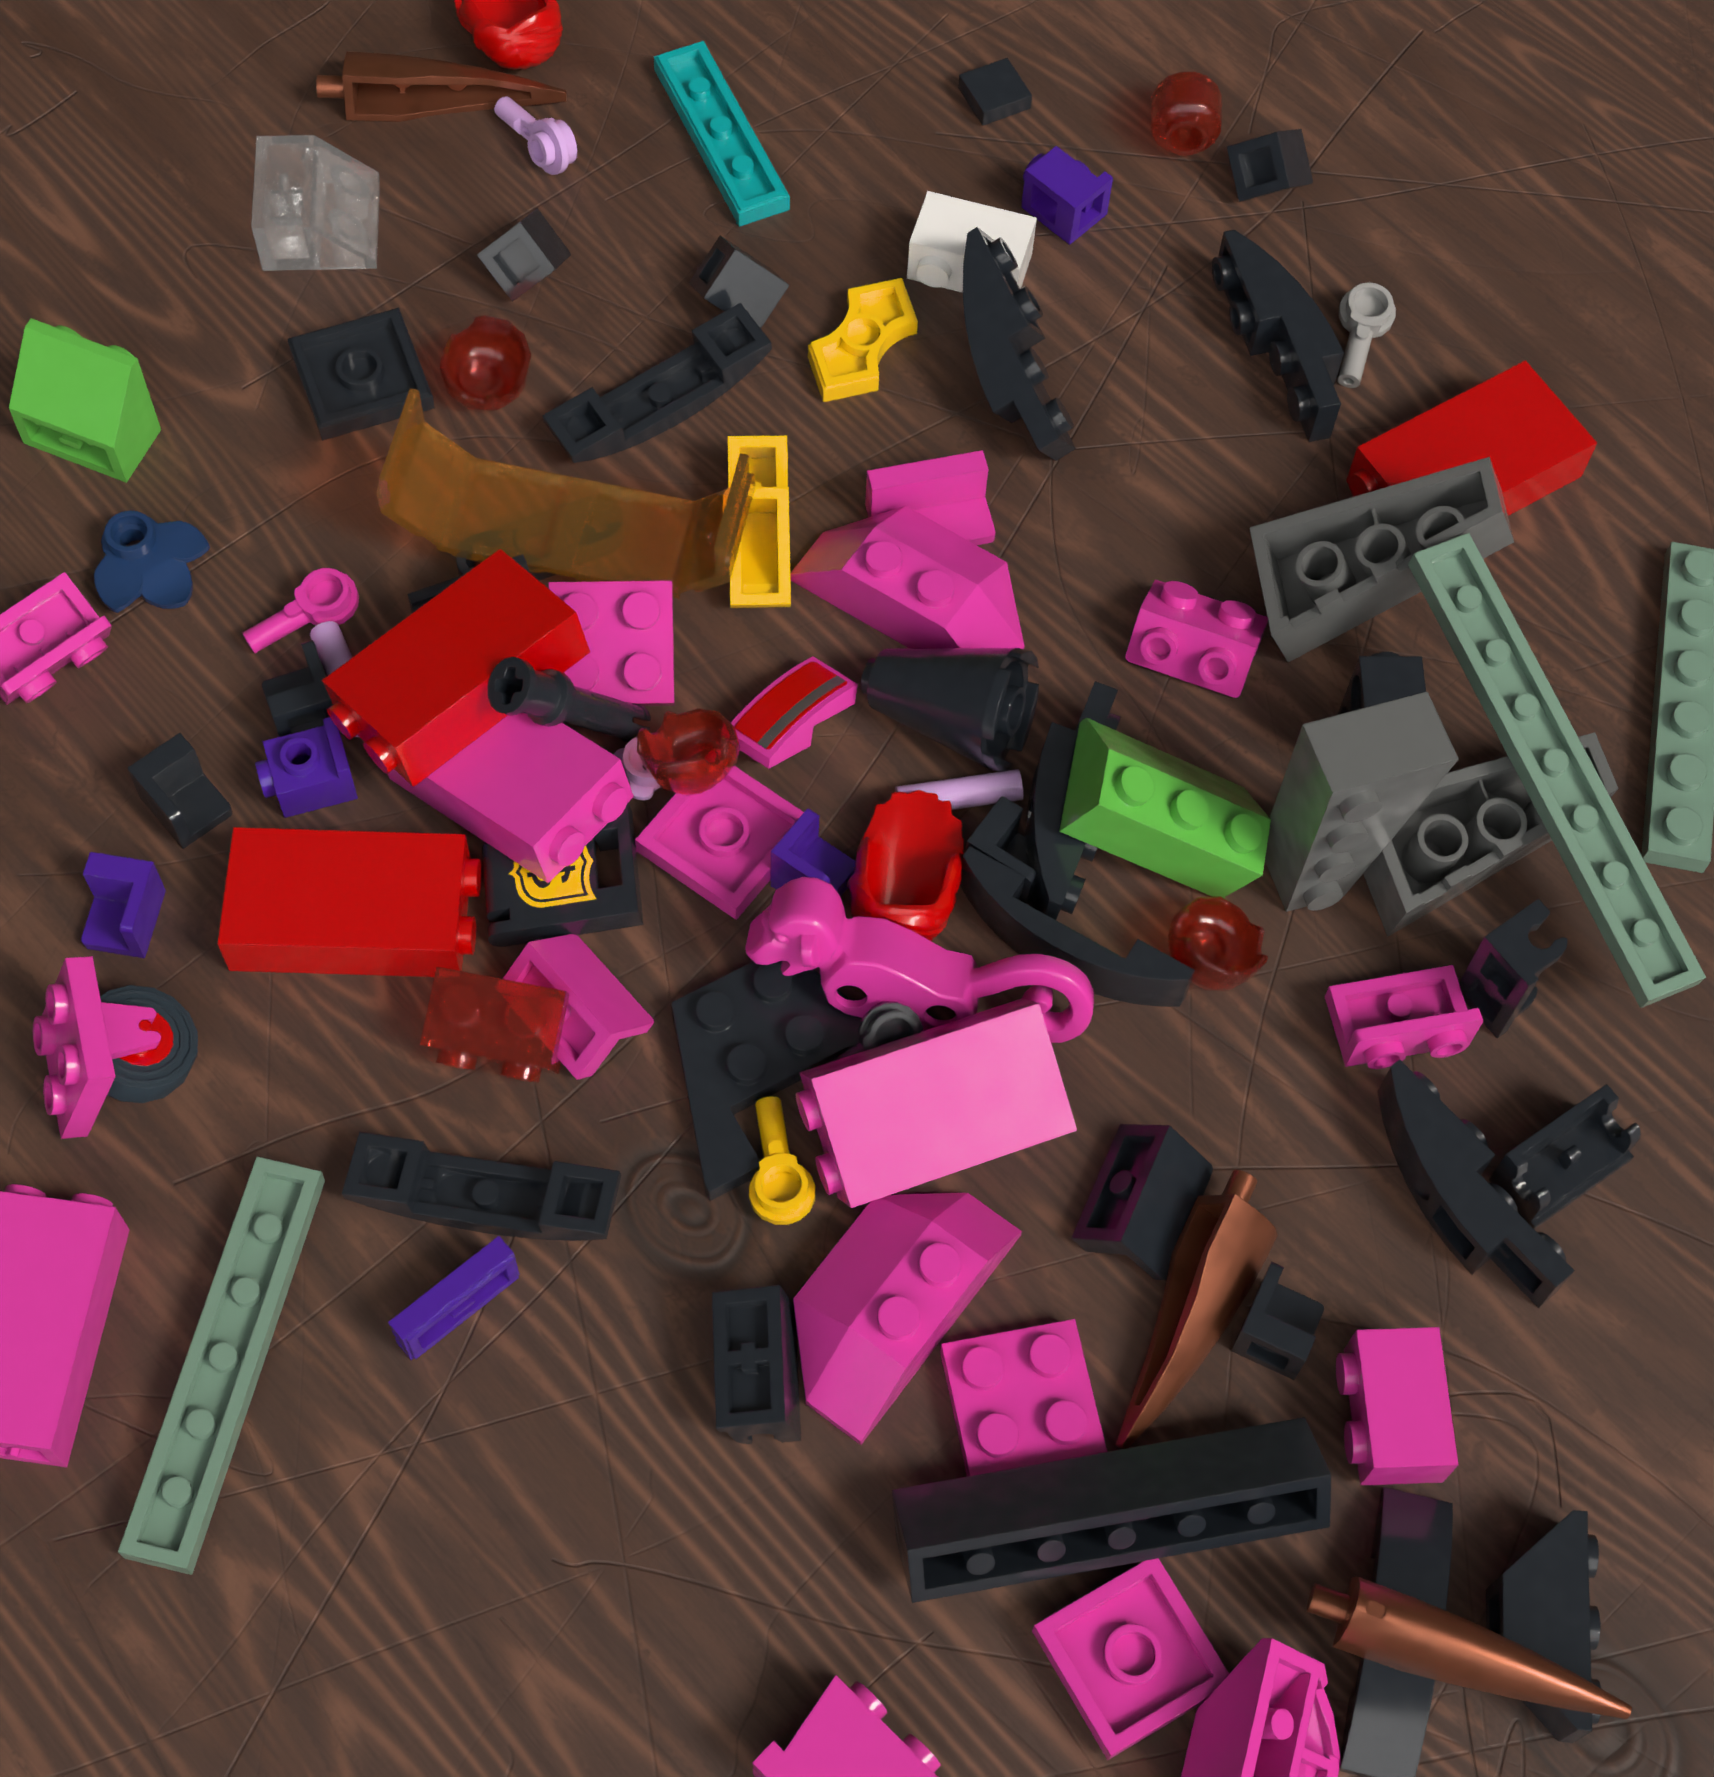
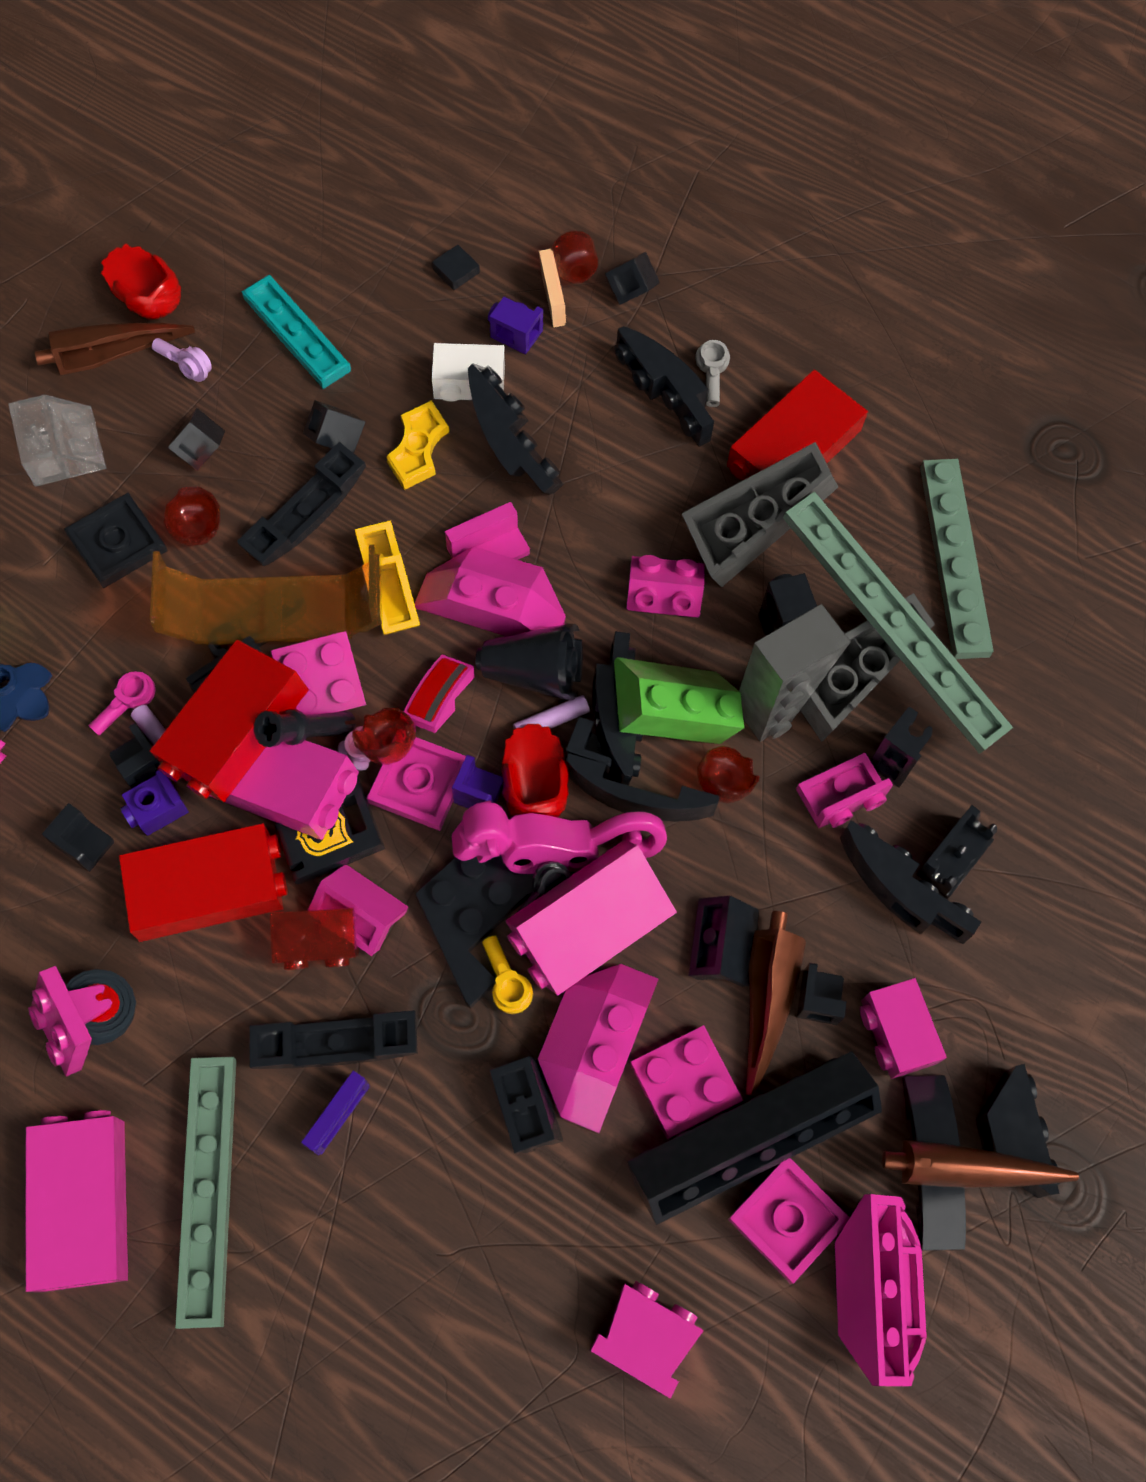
camera: 15 degrees left, 5 degrees up
dark purple panel [81,852,166,958] -> none
none -> light nougat tile [539,249,566,327]

